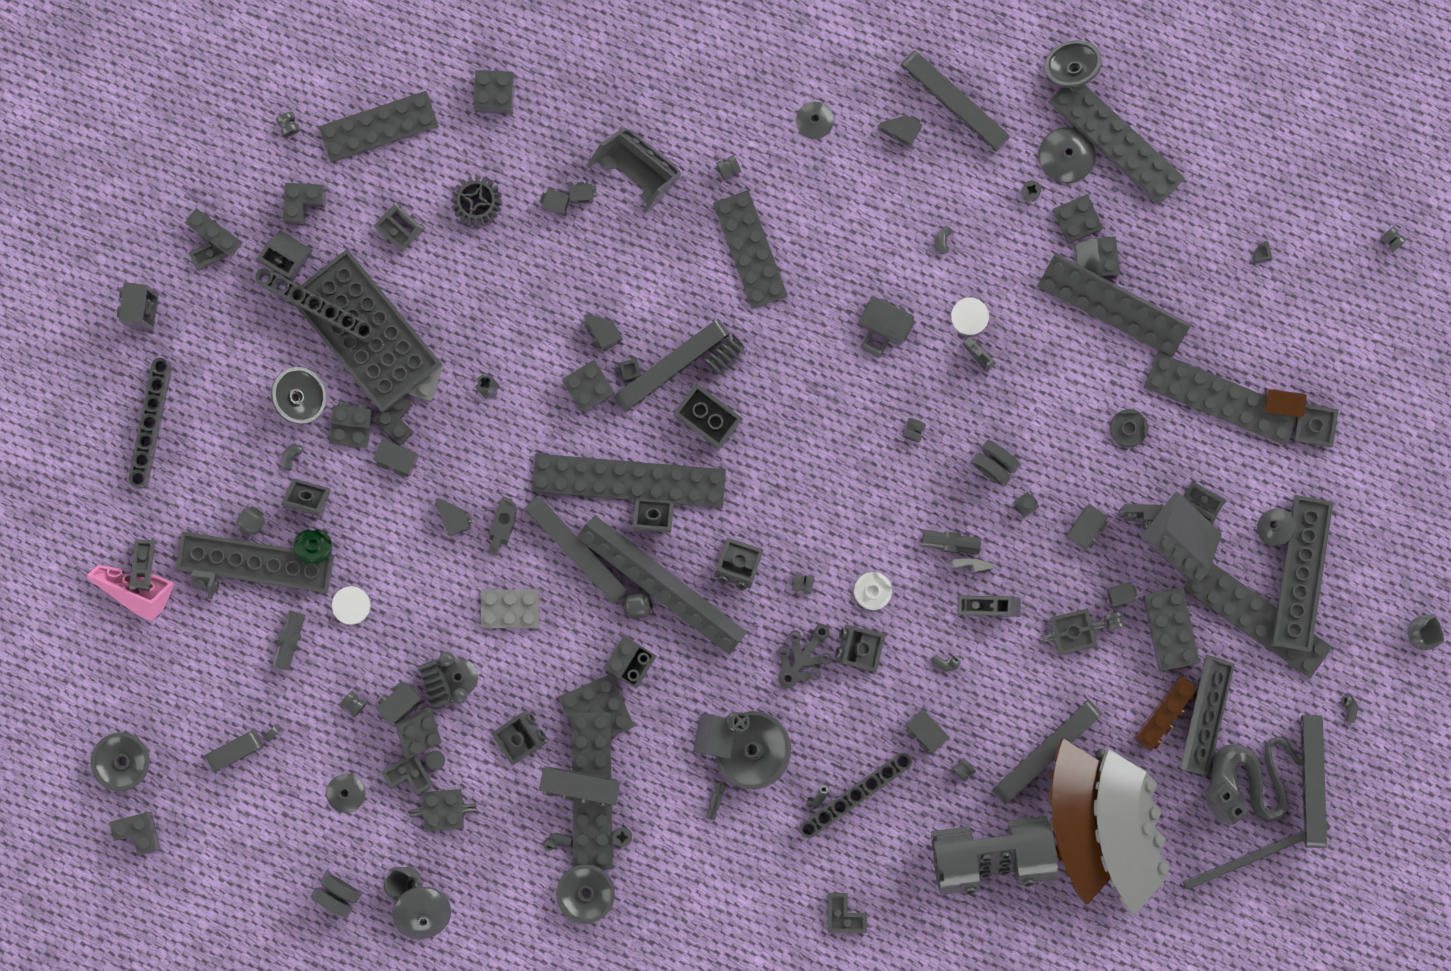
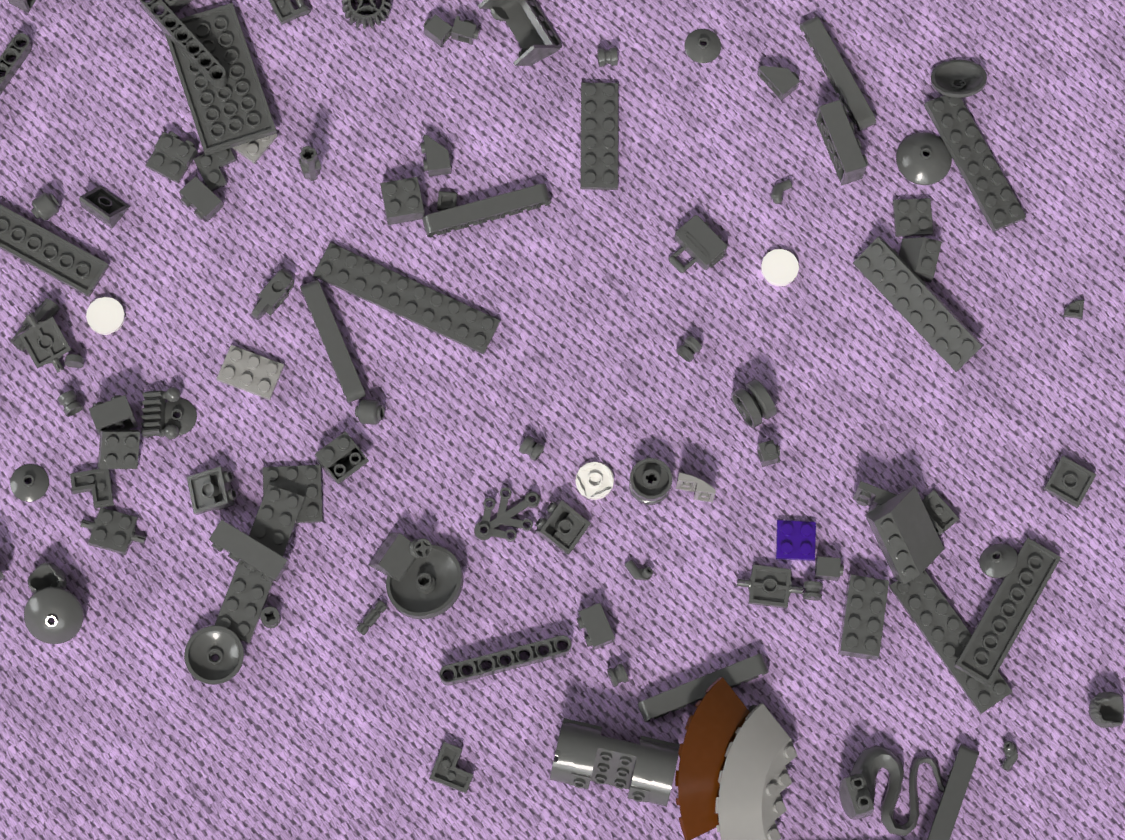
camera: 15 degrees right, 10 degrees down
dark grey dish [271,367,327,424] -> none
dark grey arm [282,444,302,469] -> none
dark green tile [293,529,332,564] -> none
dark grey piece [426,751,445,770] -> none
dark grey slope [435,498,473,537] -> none
dark grey arm [544,833,573,851] -> none
dark grey brick [577,515,747,655] -> none
dark grey slope [632,498,674,533] -> none
dark grey brick [673,384,743,451] -> none
dark grey piece [704,334,746,375] -> none
dark grey plate [714,538,763,590] -> none
dark grey arm [806,785,829,809] -> none
dark grey piece [922,530,981,555] -> none
dark grey slope [958,595,1021,617] -> none
dark grey wing [962,337,996,373] -> none
dark grey wheel [1021,180,1041,202] -> none
dark grey brick [1066,504,1108,550] -> none
dark grey tile [1110,409,1148,447] -> none
reddish brown brick [1133,677,1198,750] -> none
dark grey plate [1144,352,1298,446] -> none
dark grey plate [1180,655,1235,776] -> none
reddish brown panel [1265,388,1307,417] -> none
none -> dark grey plate [18,312,71,373]
none -> dark grey tile [64,354,85,368]
none -> dark grey wheel [629,458,672,505]
none -> dark purple plate [776,520,816,561]
none -> dark grey brick [815,100,868,186]

